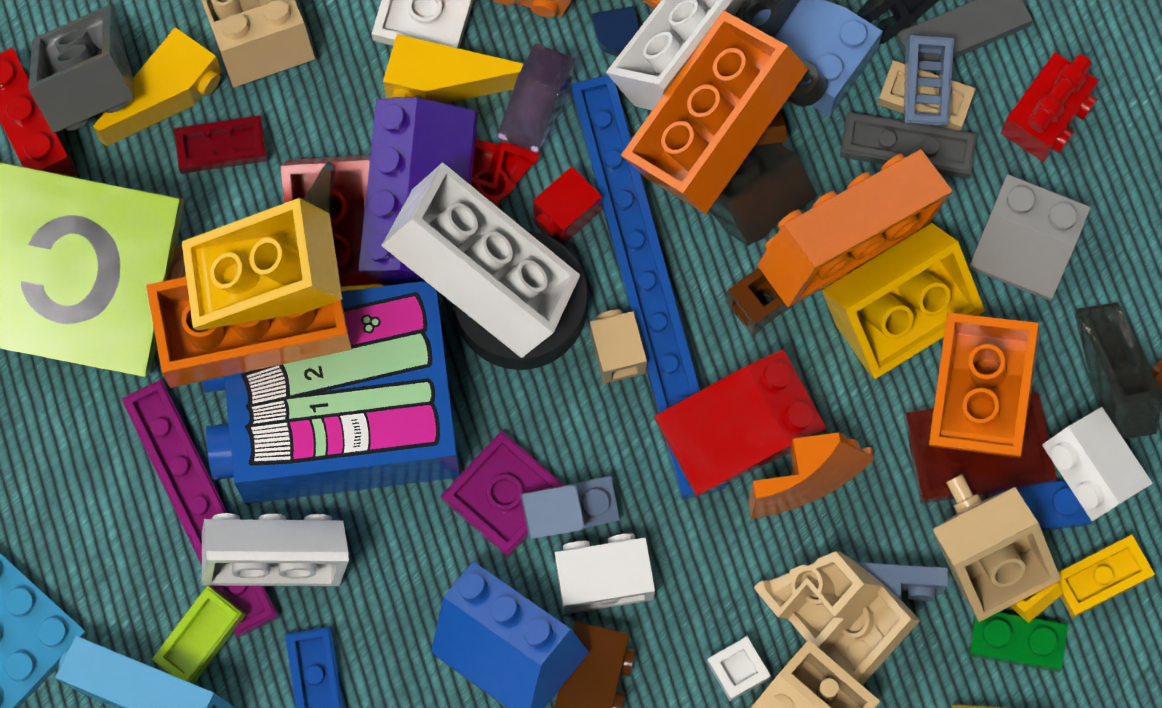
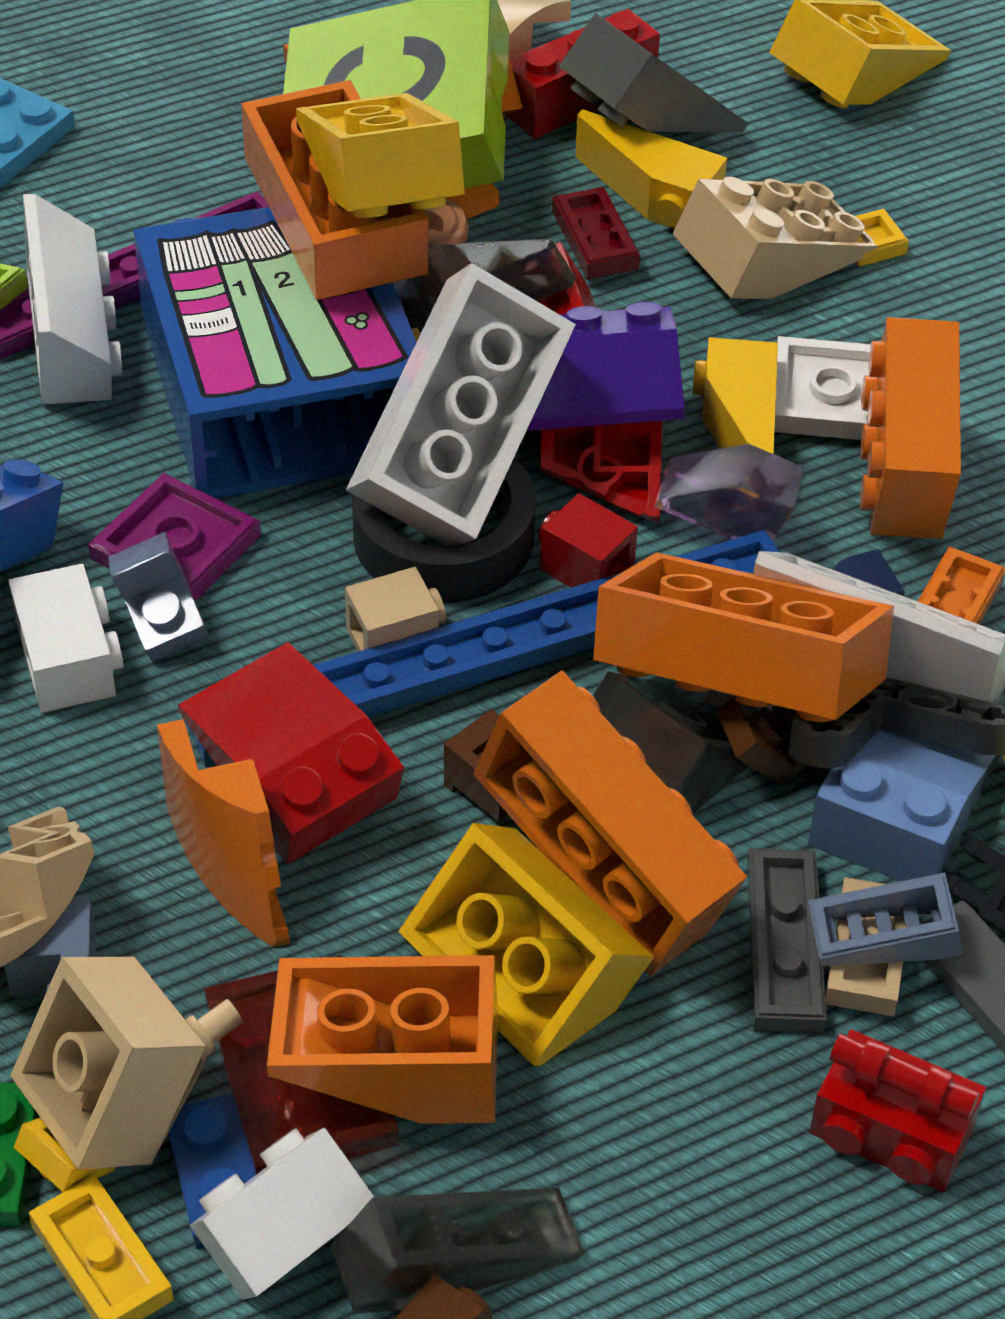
camera: 80 degrees right, 25 degrees down
light grey slope [969,174,1091,301] -> none

